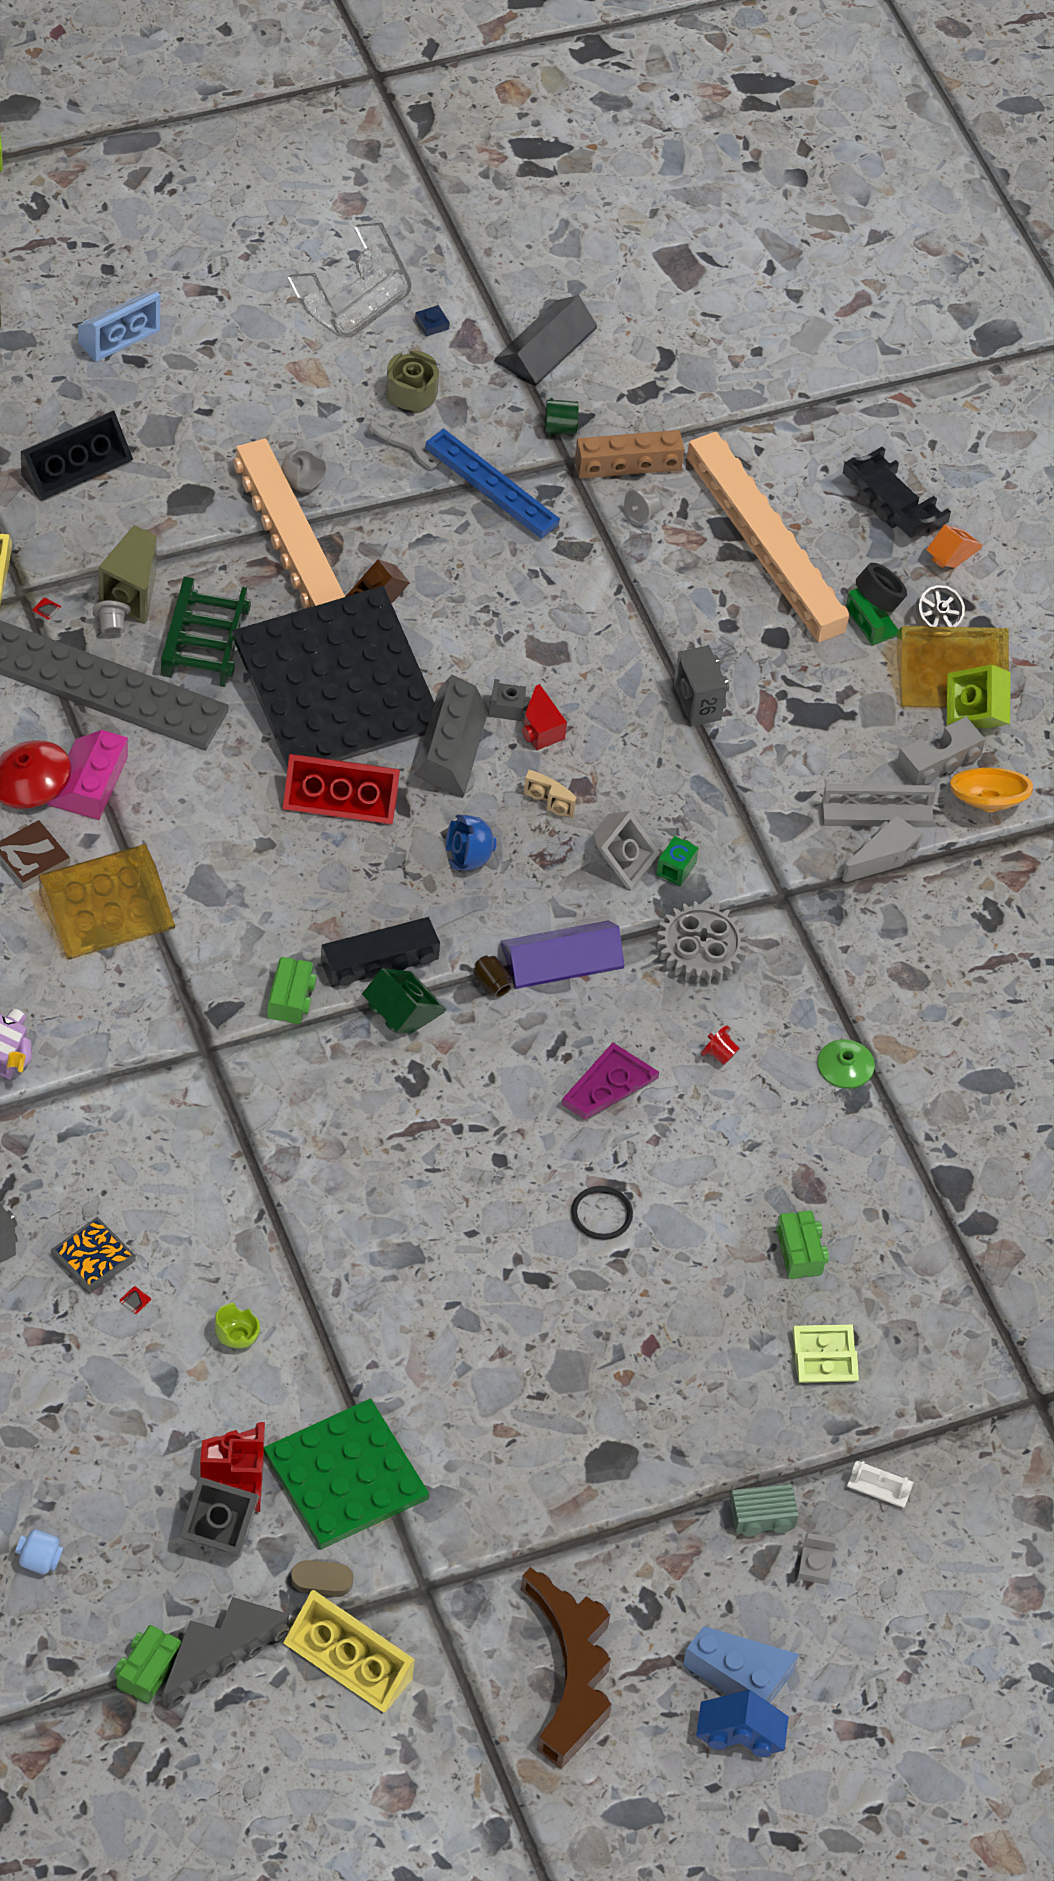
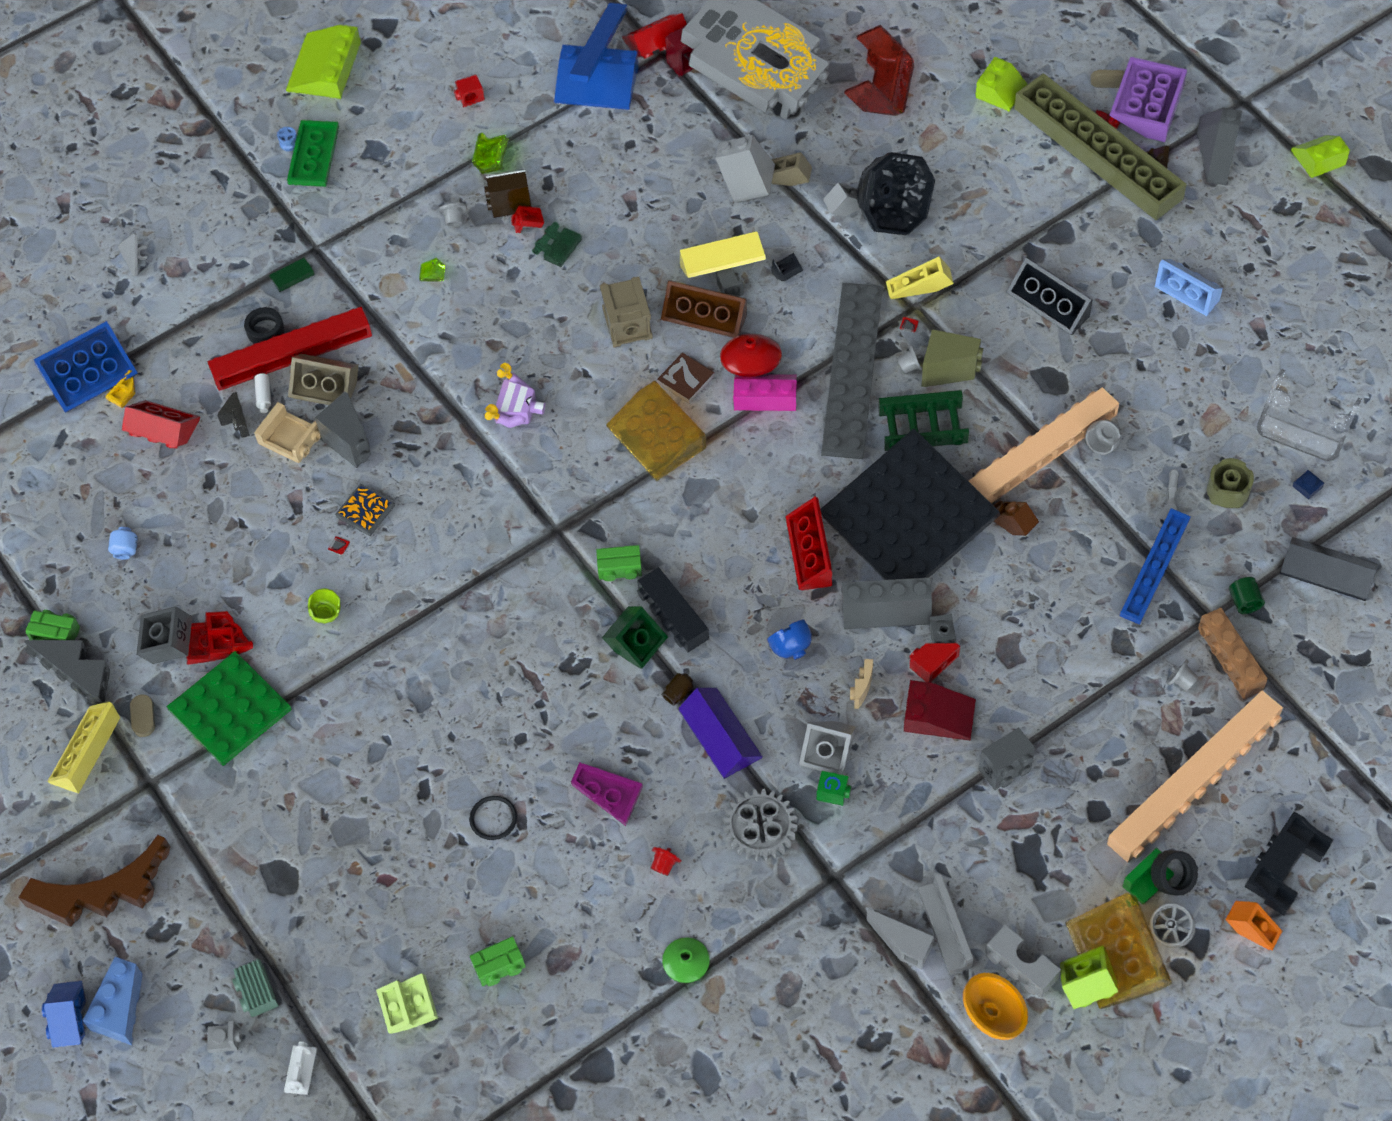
camera: 85 degrees right, 5 degrees up
none -> dark red slope [903,680,976,741]

